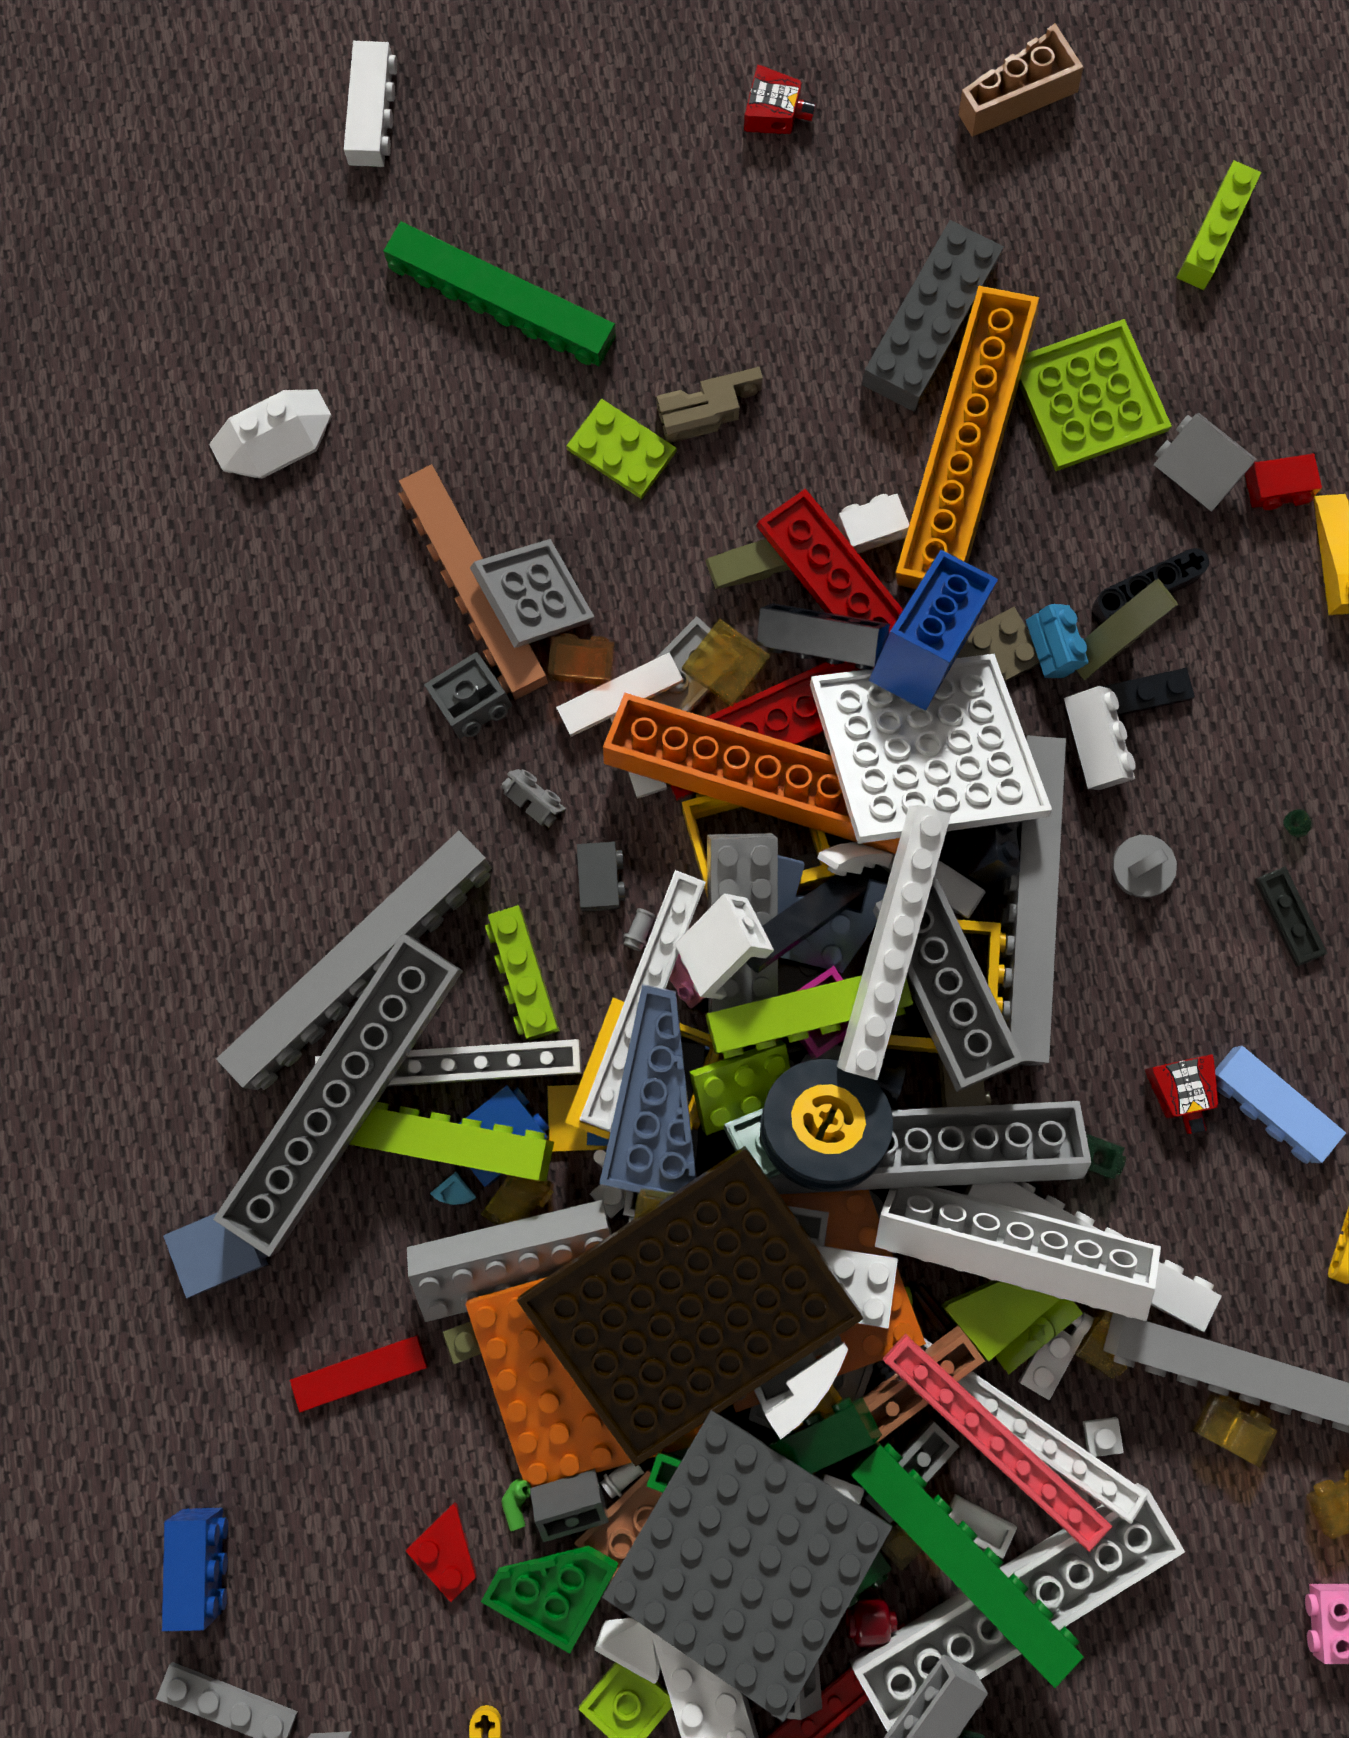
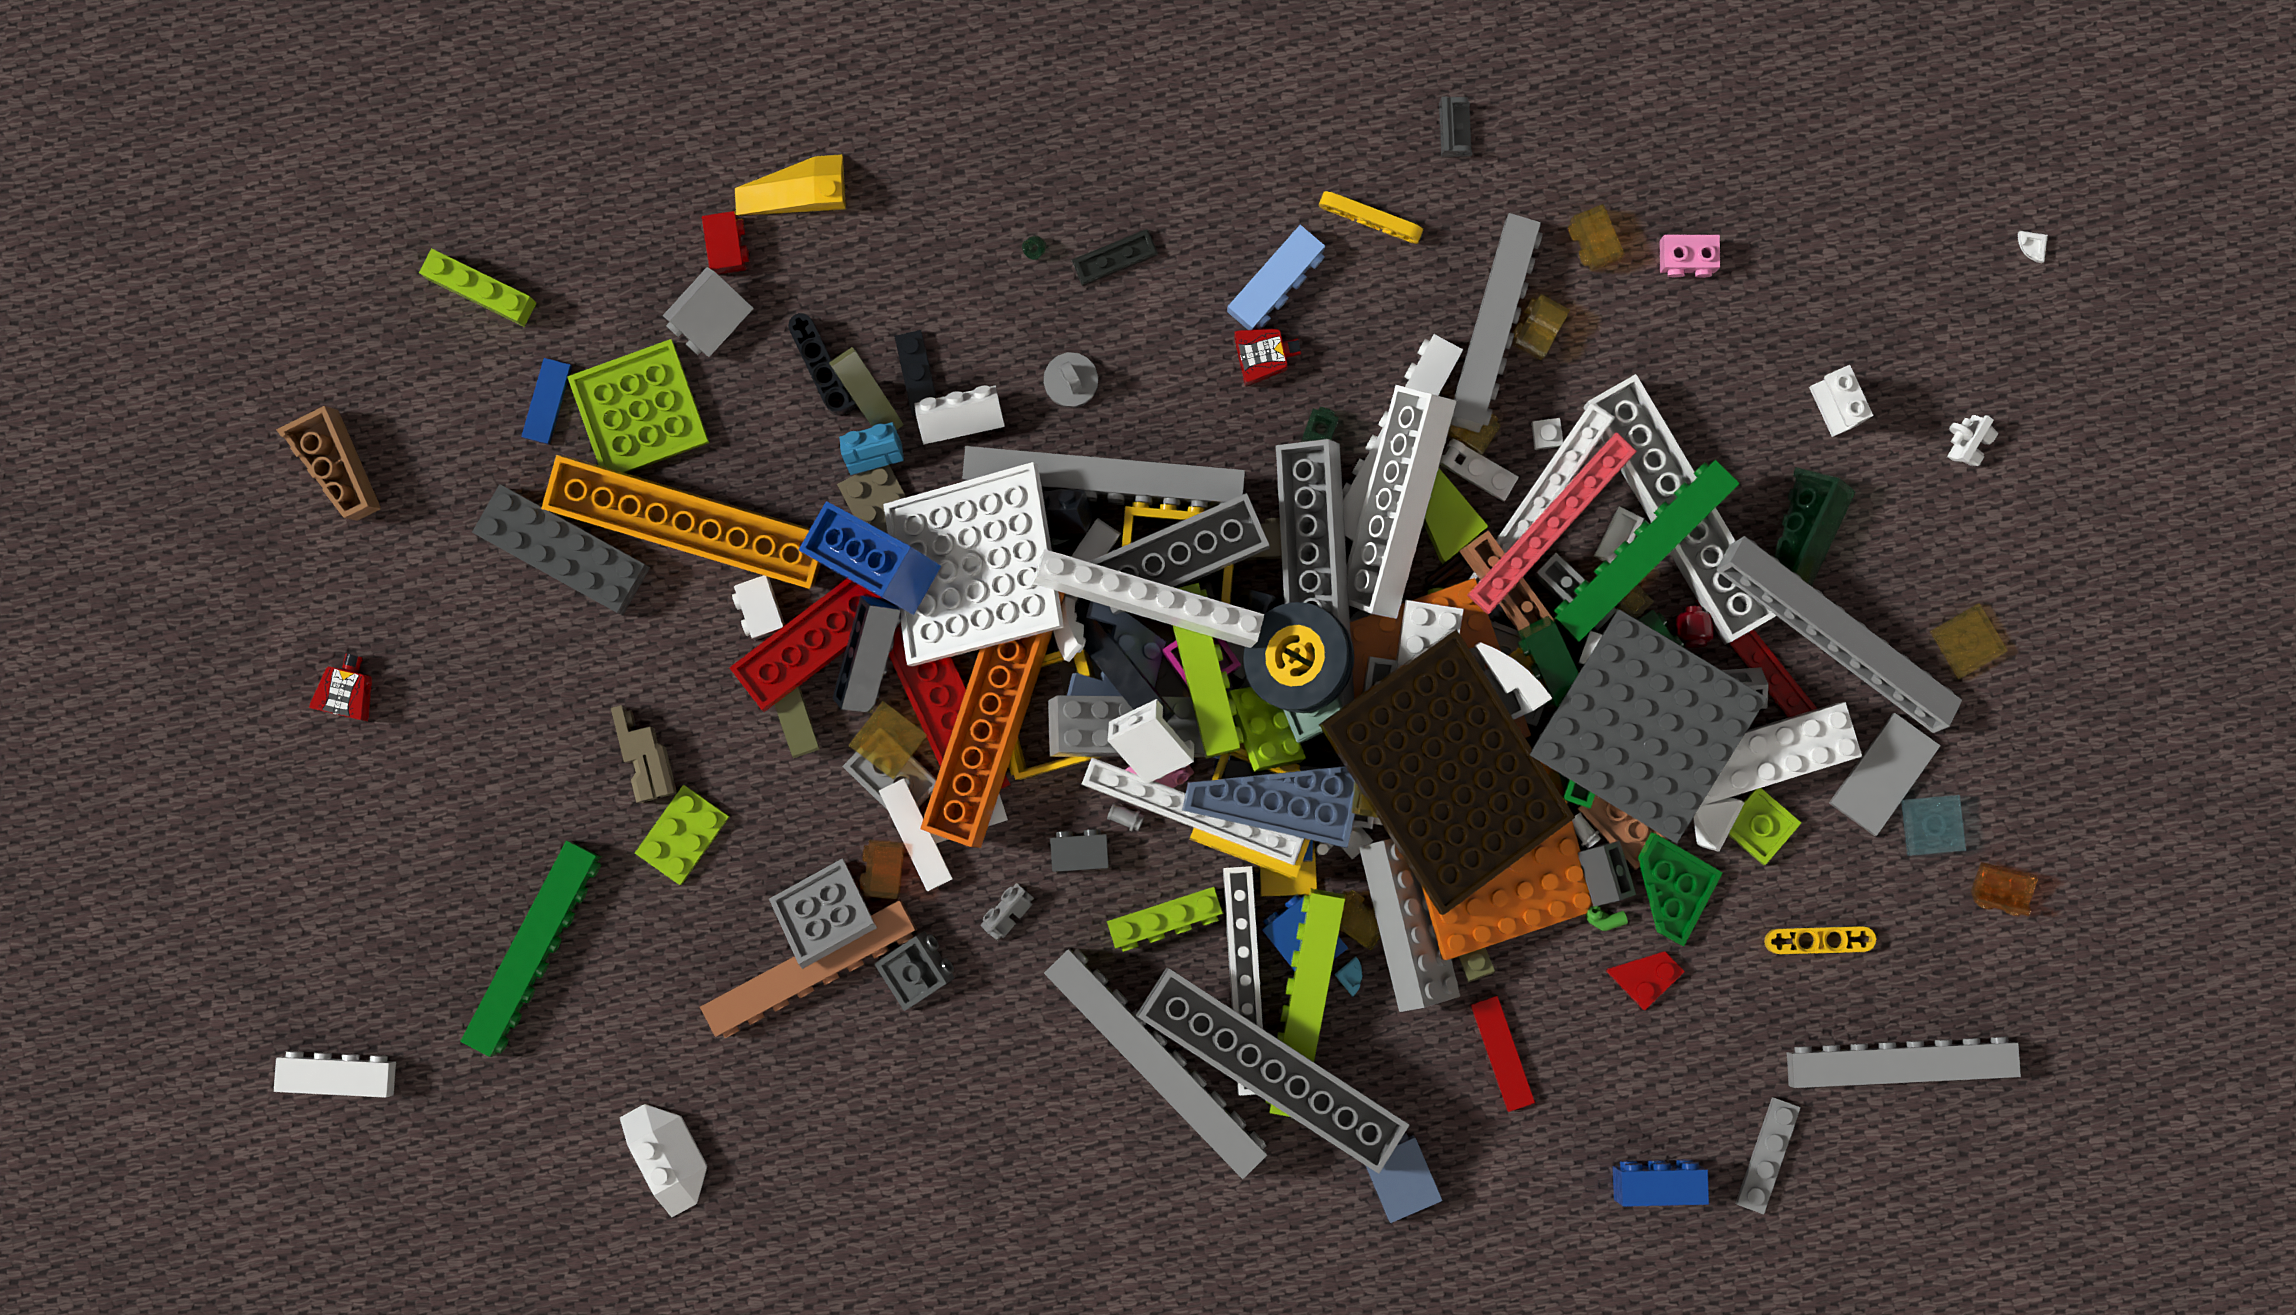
camera: 90 degrees left, 5 degrees up
lime piece [996,1299,1083,1374] -> none
none -> blue tile [521,358,572,445]

